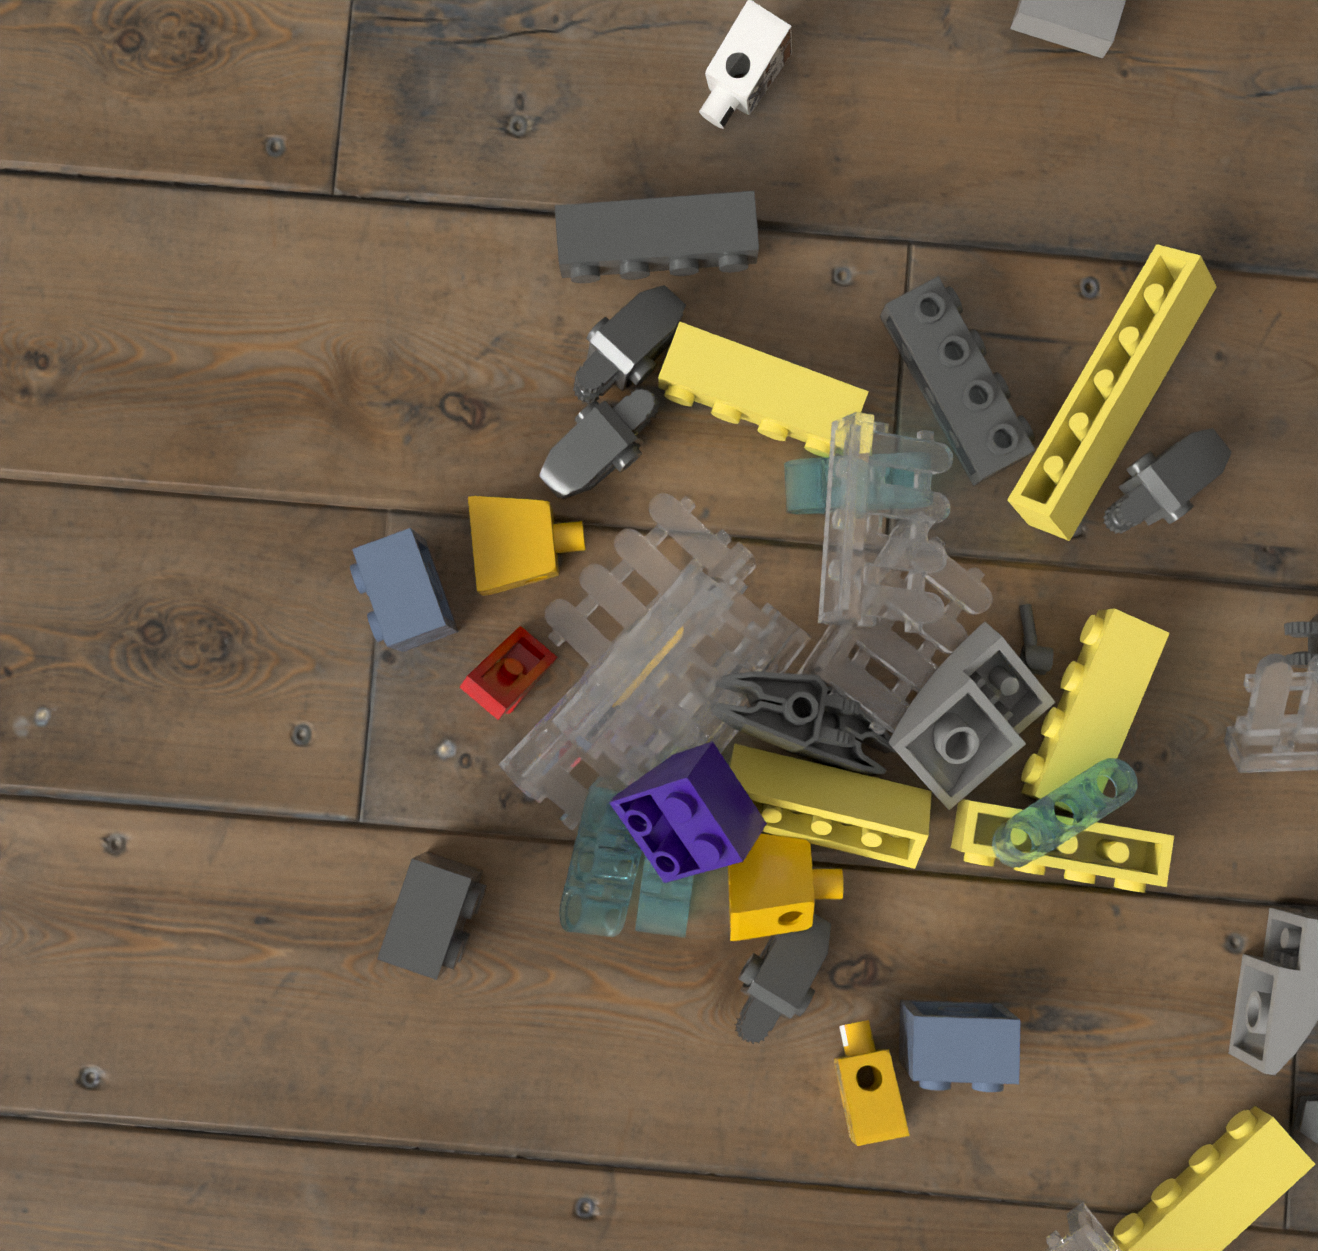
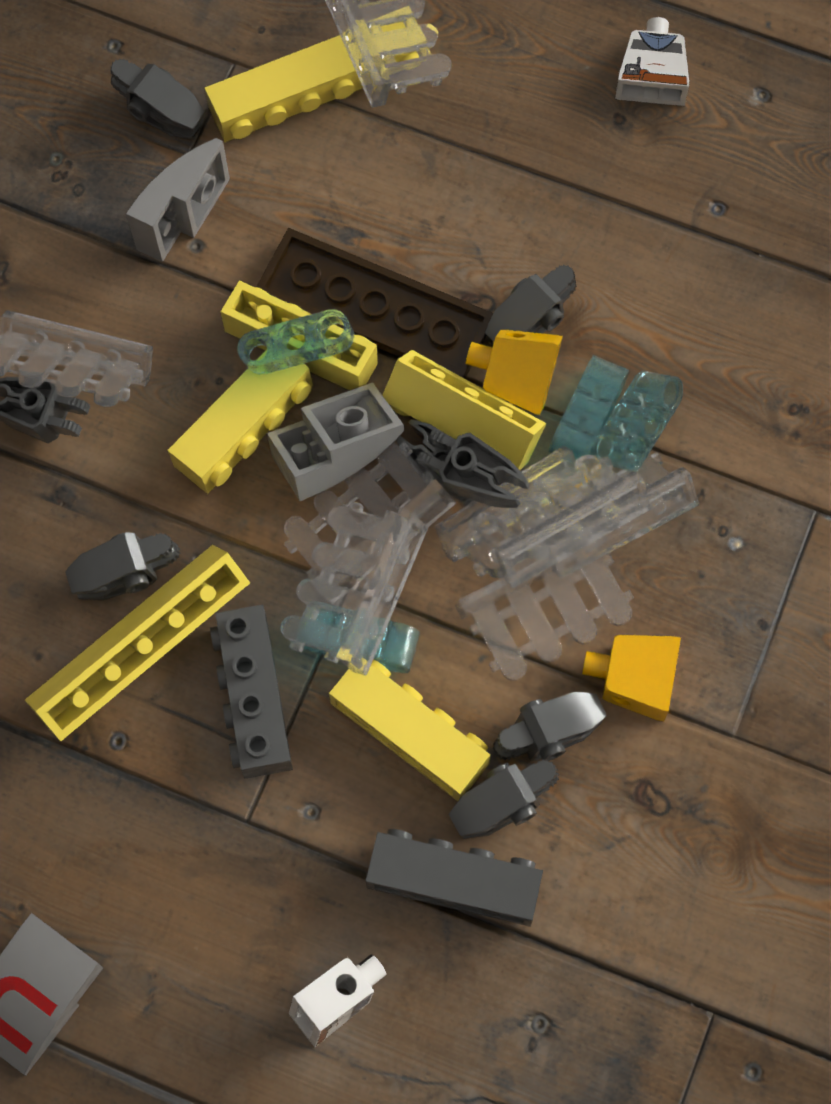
camera: 165 degrees left, 15 degrees down
sand blue brick [350,528,459,652] -> none
dark grey brick [377,851,487,980] -> none
red slope [459,626,558,720] -> none
dark purple slope [609,741,767,883] -> none
yellow torso [834,1020,910,1146] -> none
sand blue brick [899,1000,1020,1092] -> none
dark grey hand [1019,604,1054,675] -> none
none -> dark brown plate [256,228,493,379]

